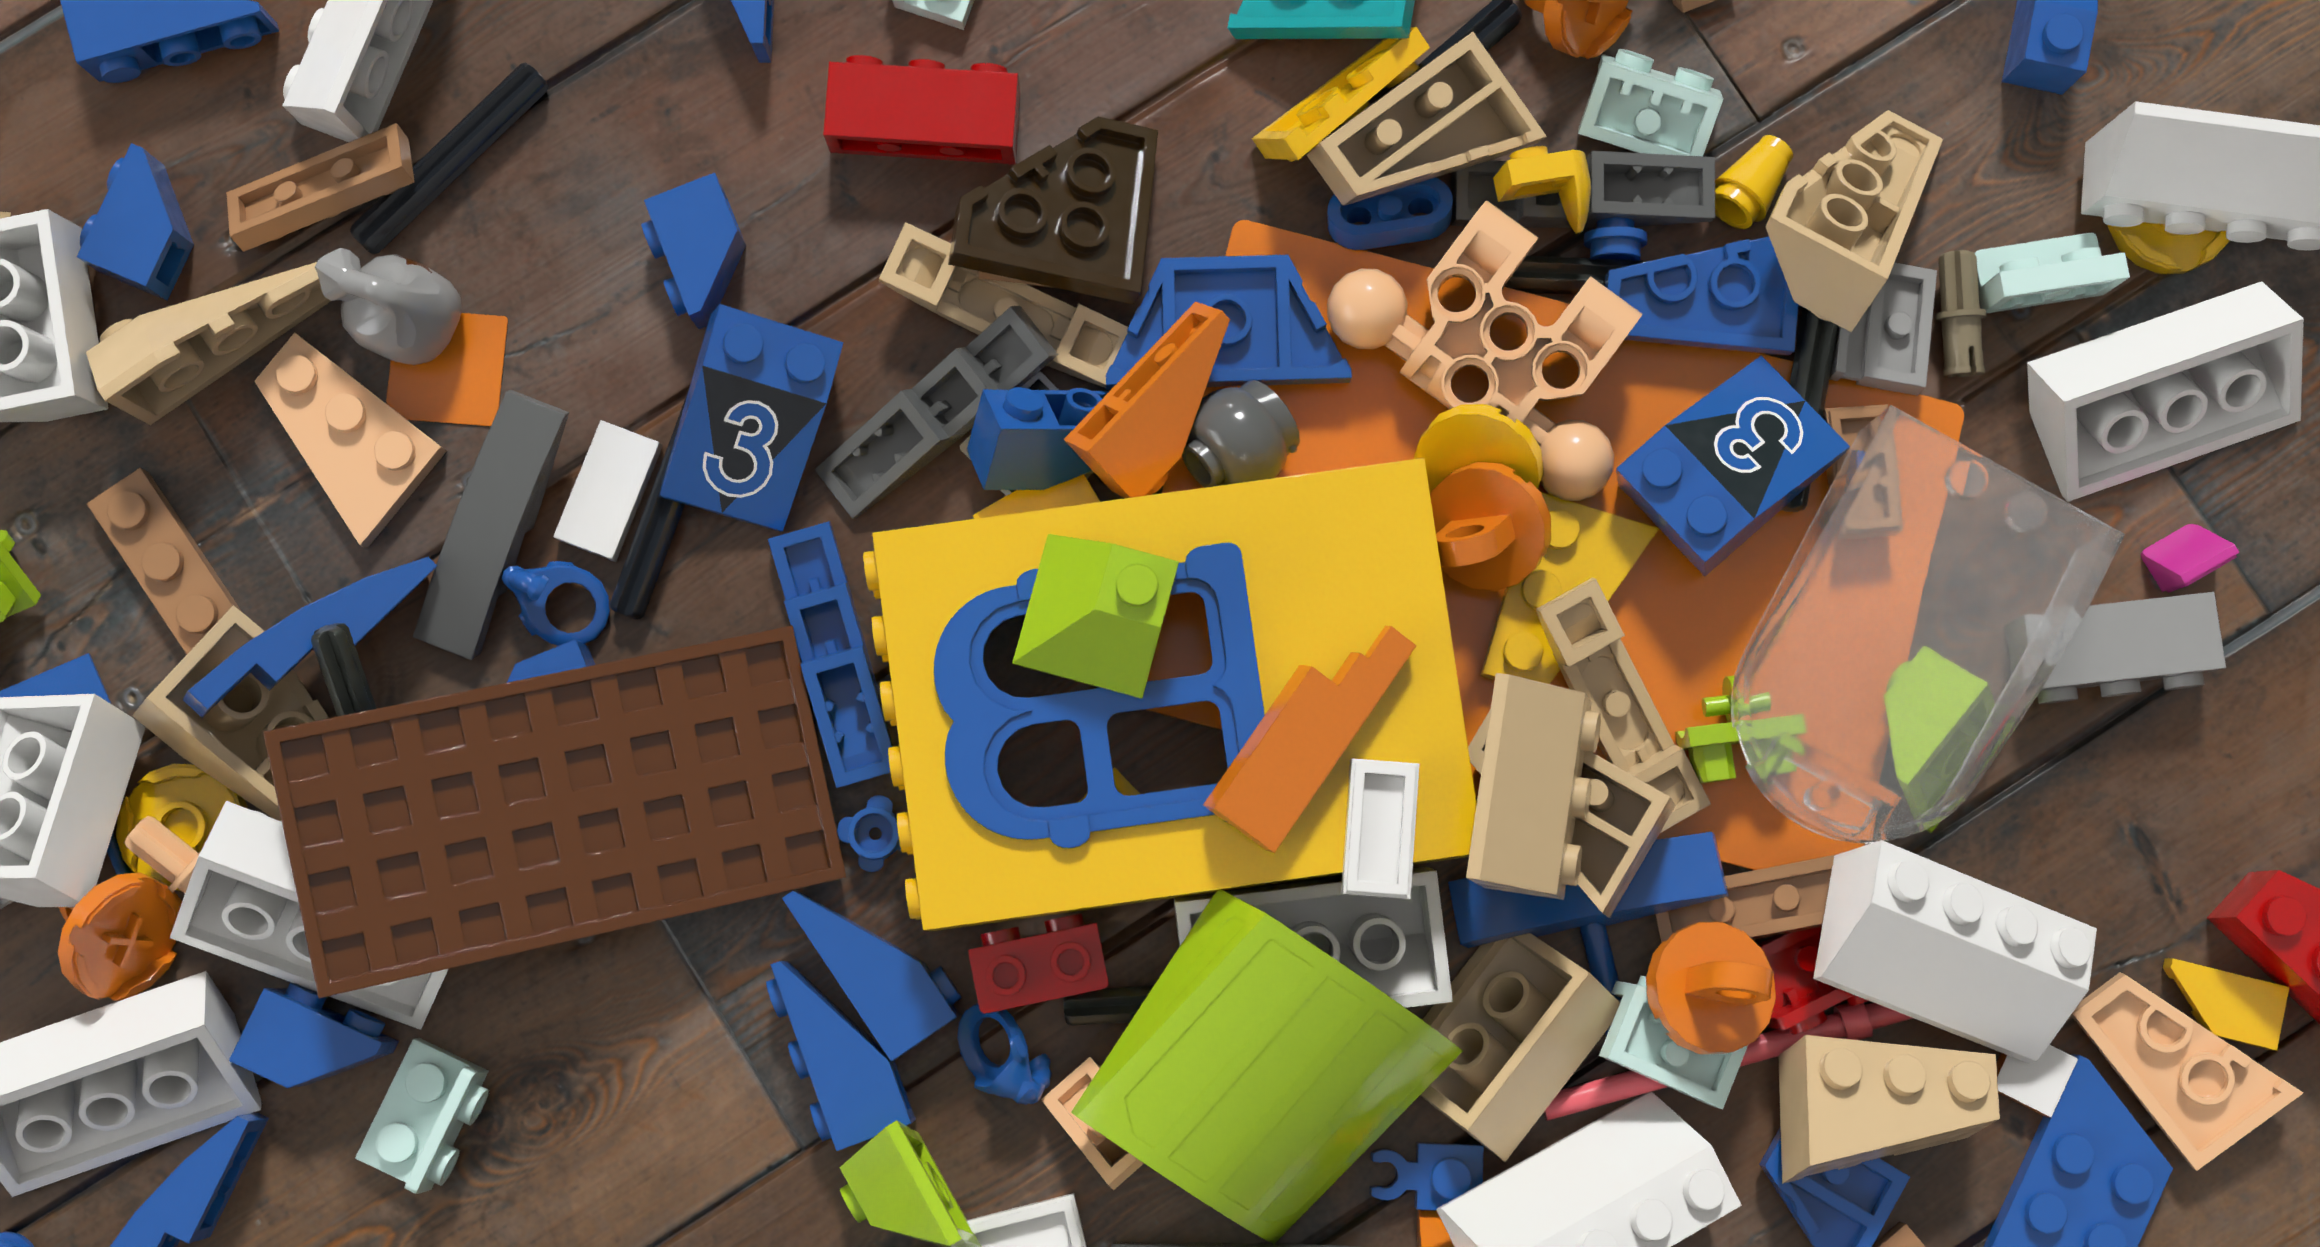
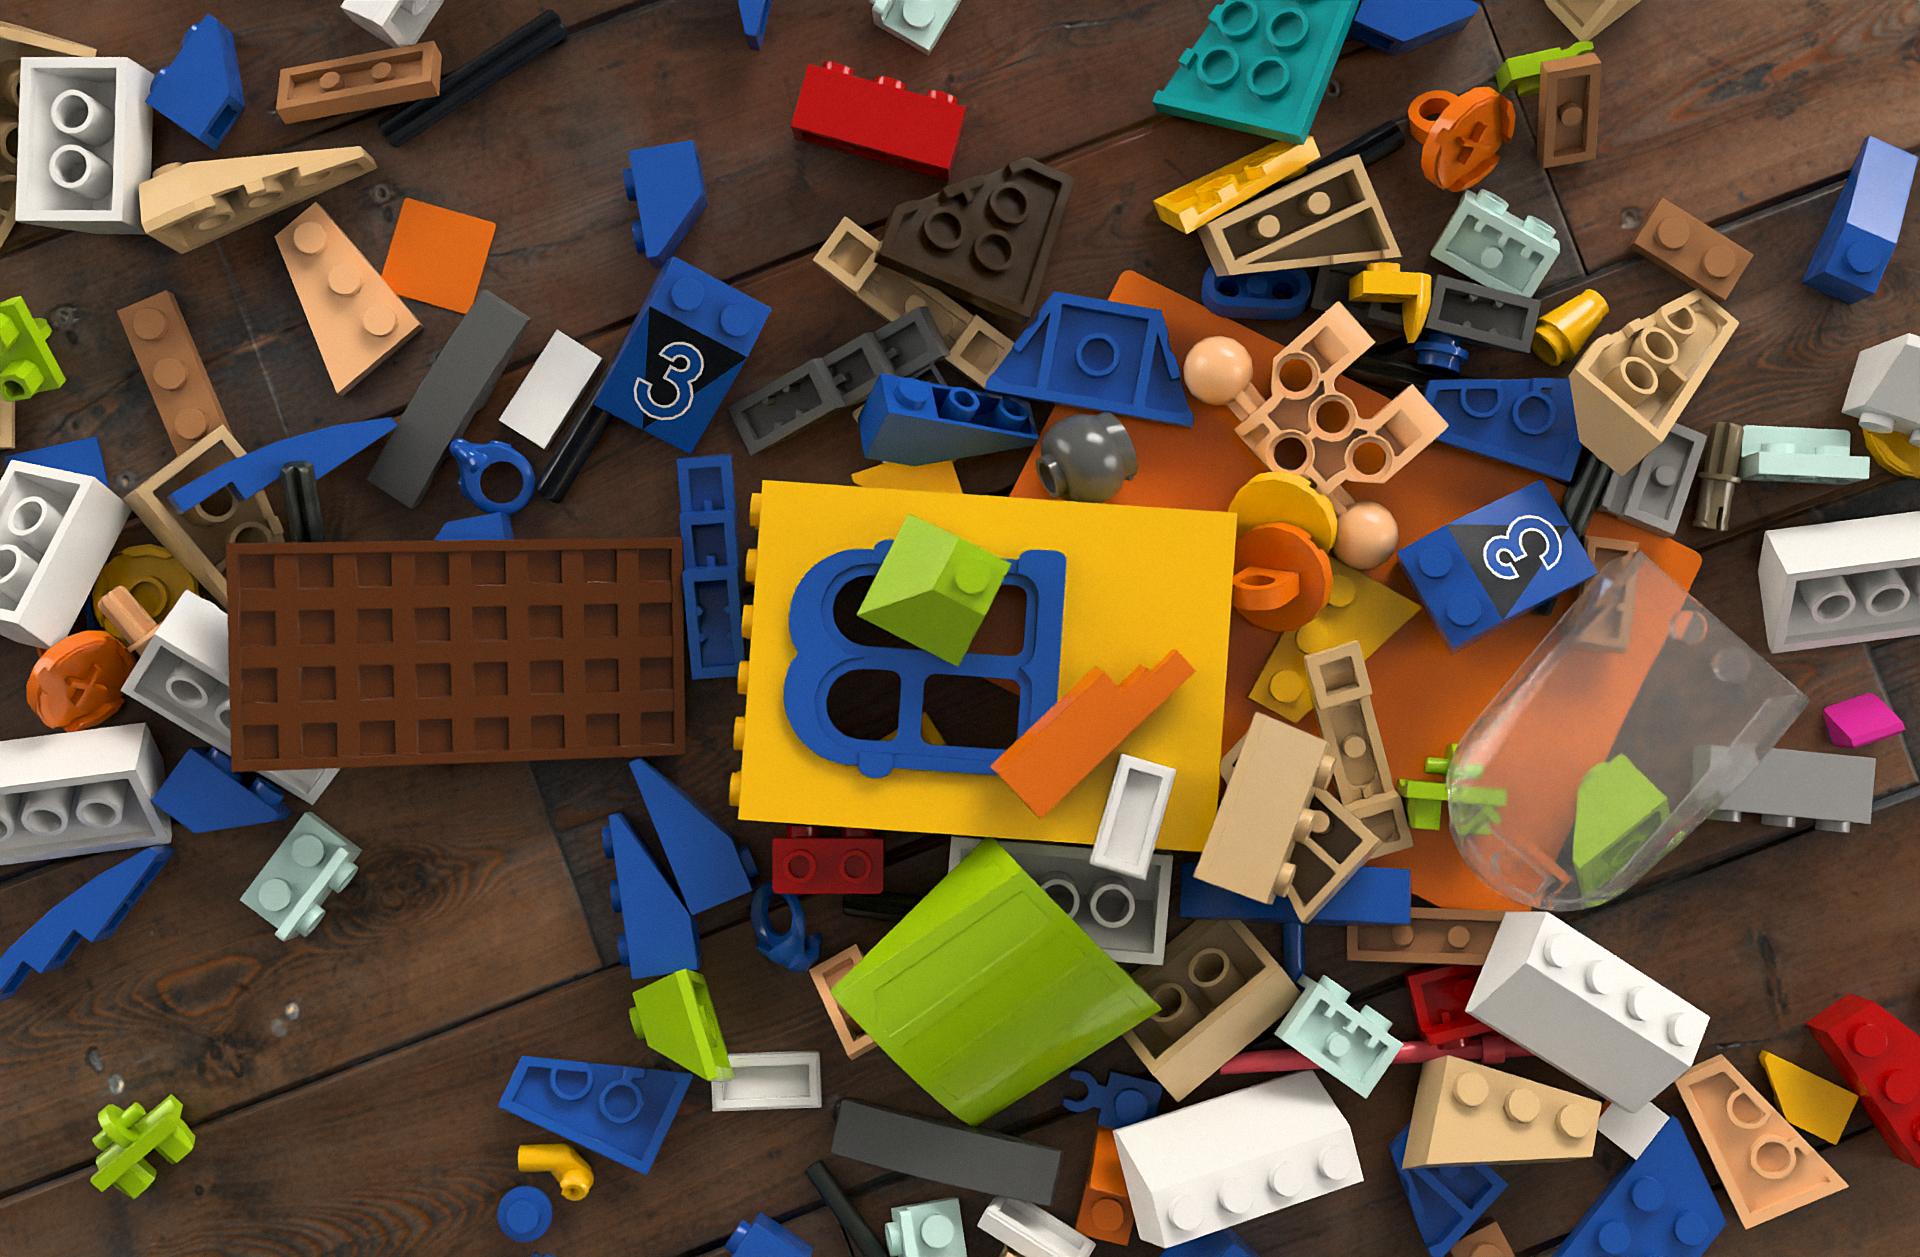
camera: 15 degrees right, 5 degrees up
light grey piece [315,248,462,365] -> none
blue plate [837,795,901,872] -> none
orange slope [1064,301,1230,498] -> none
orange tile [1646,922,1776,1055] -> none
none -> medium nougat plate [1628,197,1754,303]

